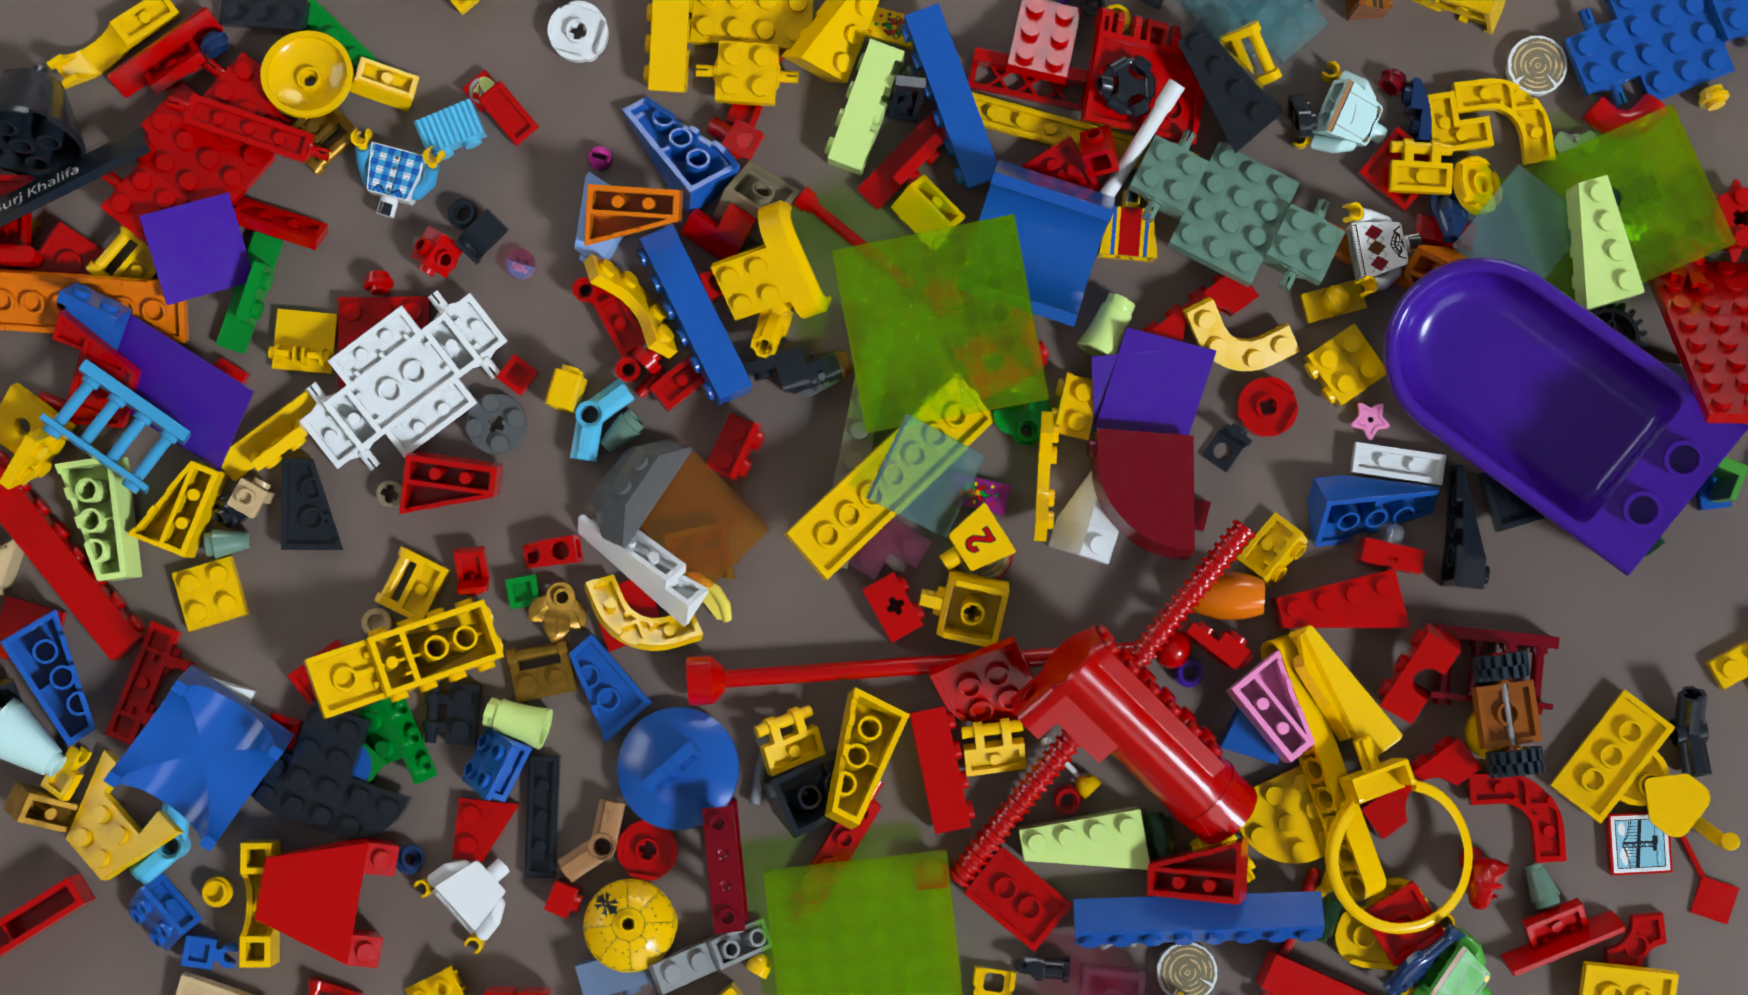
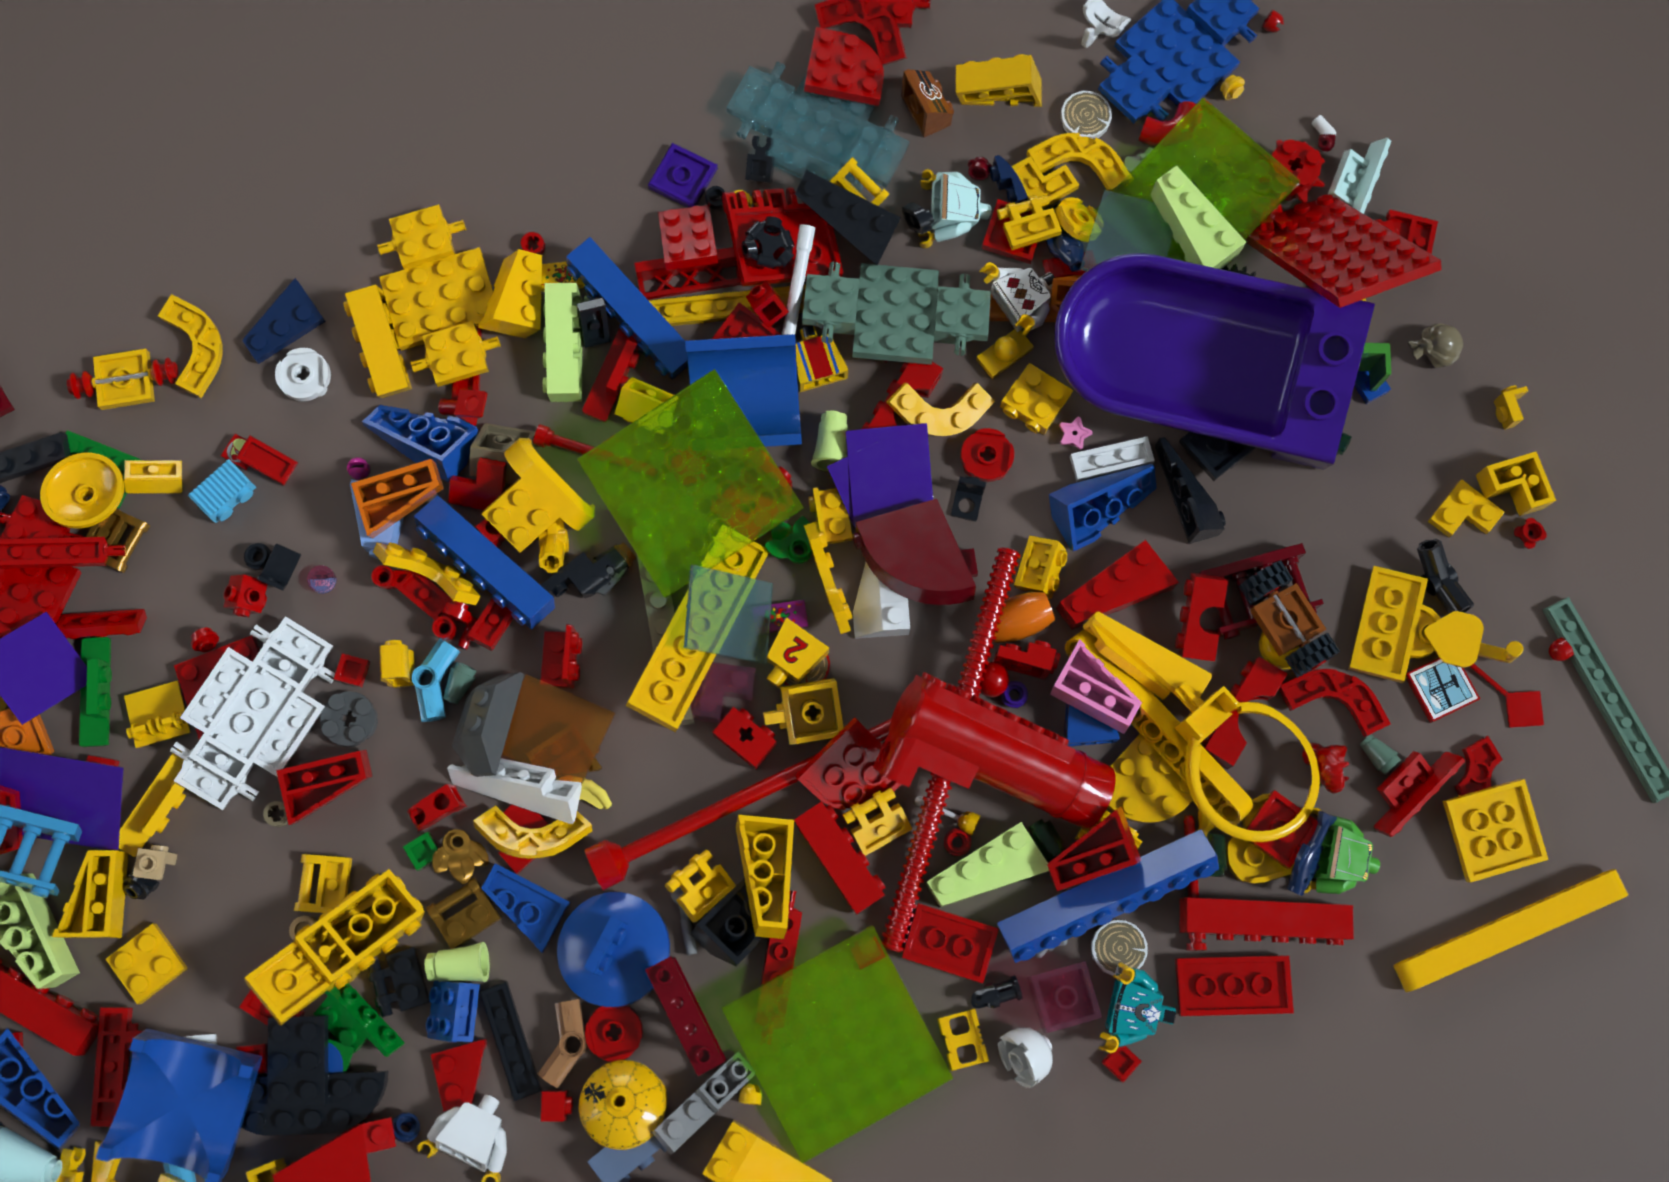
camera: 25 degrees left, 10 degrees down
sand green cone [204,529,251,559] -> none
black wing [281,459,344,550] -> none
torso [350,127,446,218] -> none
red bracket [453,546,491,596] -> none
red piece [1355,523,1426,575] -> none

